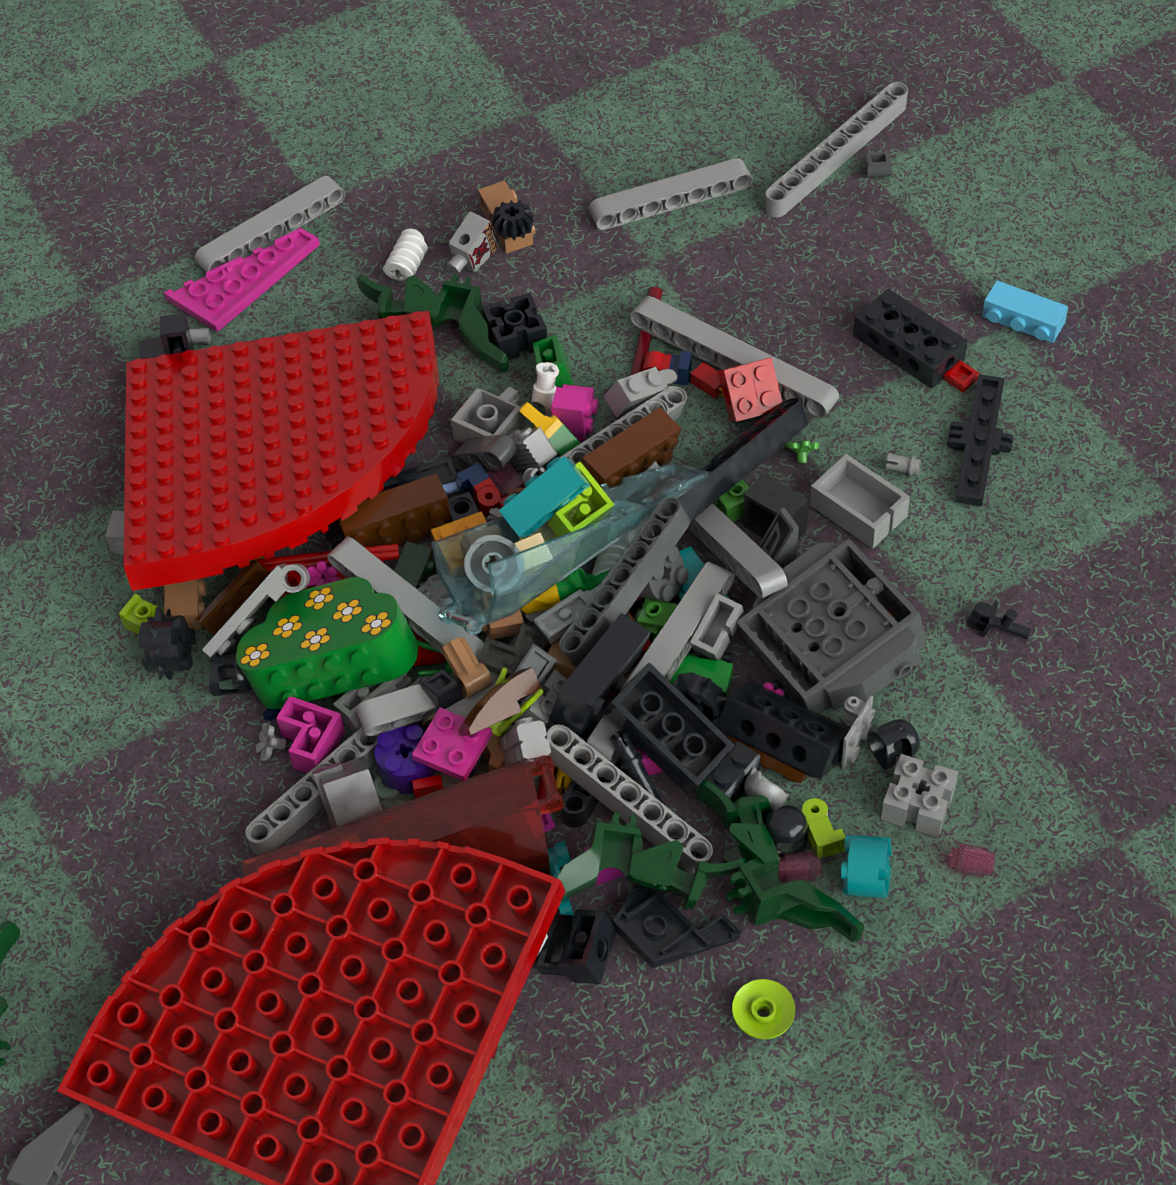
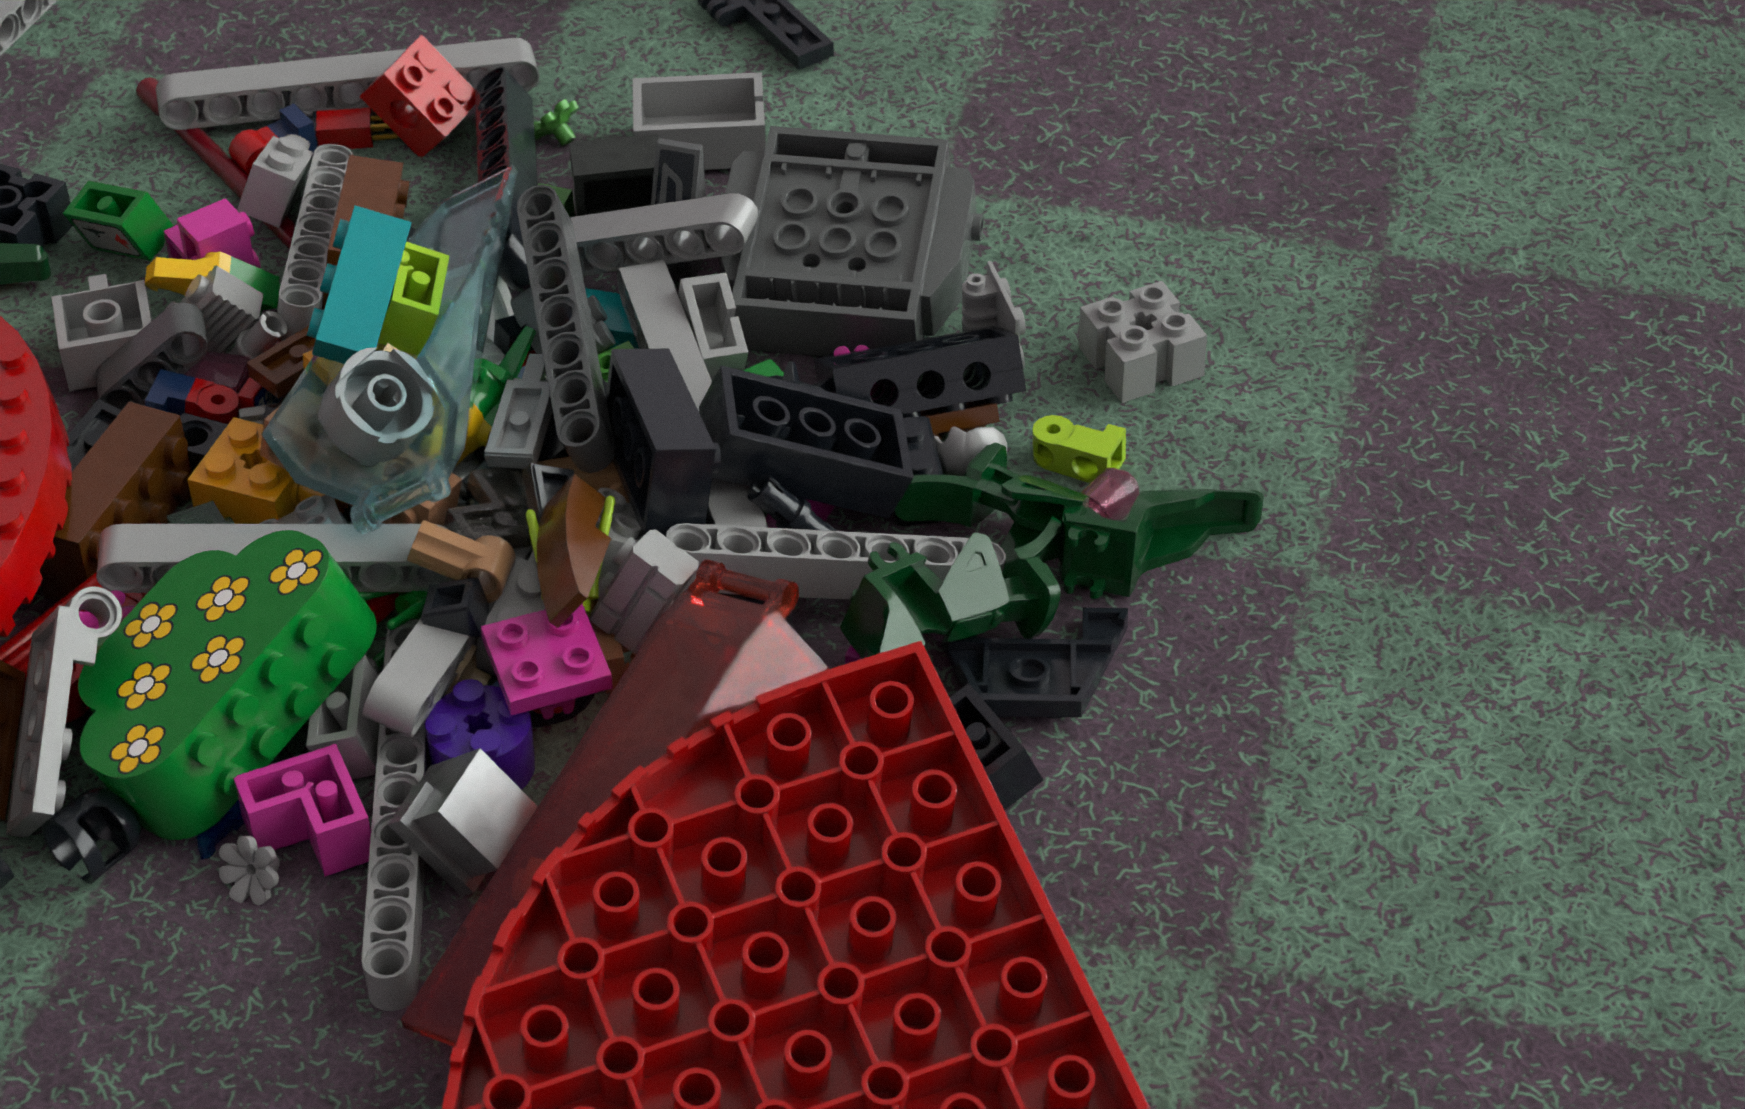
camera: 50 degrees left, 10 degrees down
red tile [412,775,445,803] -> none
white piece [531,362,559,417] -> none
lime dish [732,979,795,1039] -> none
black helmet [764,804,808,860] -> none
teal brick [841,835,892,898] -> none
black helmet [868,719,920,771] -> none
light grey pin [886,453,921,477] -> none
clear pink brick [949,842,995,878] -> none
black arm [967,601,1031,639] -> none

